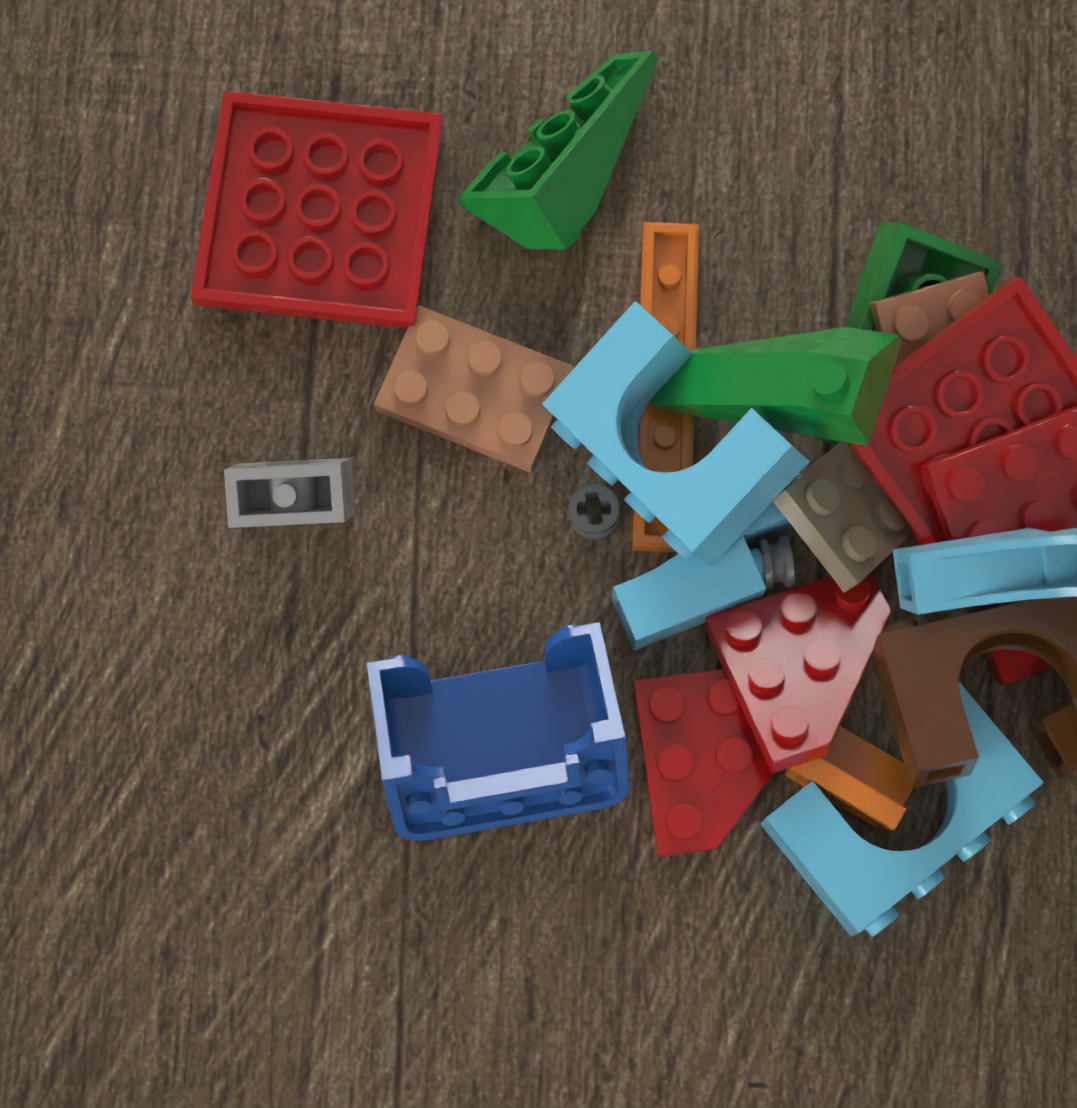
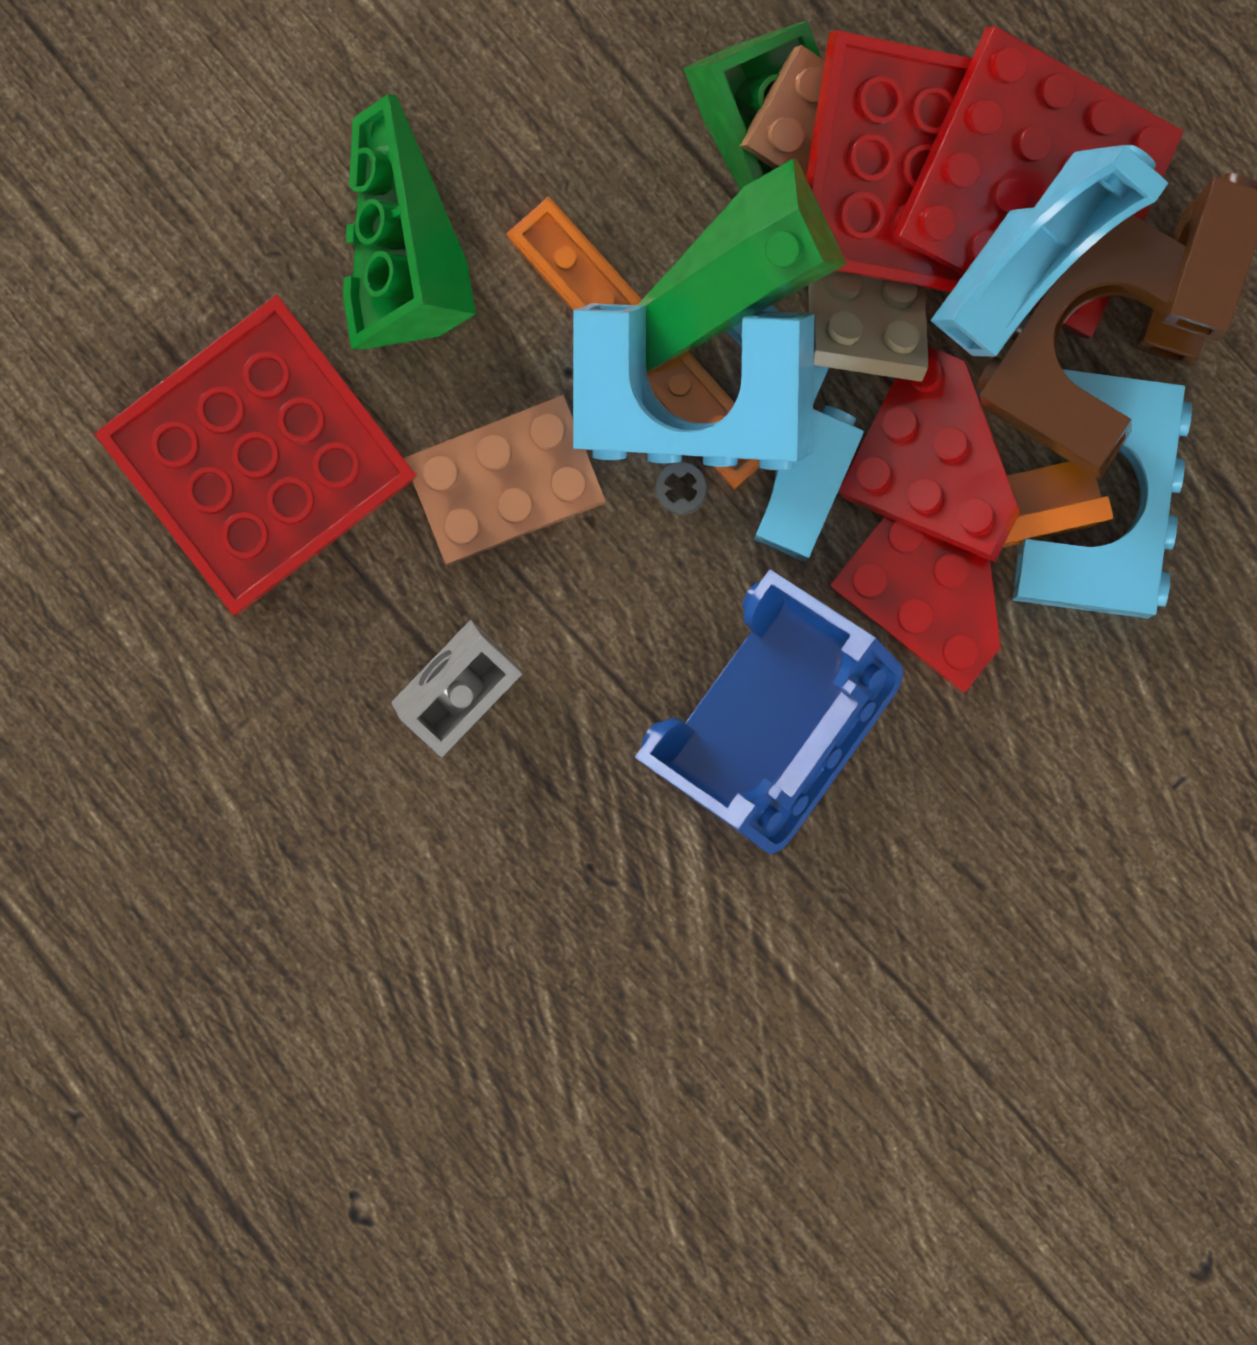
camera: 45 degrees left, 10 degrees up
dark grey bush [756,536,795,591] -> none

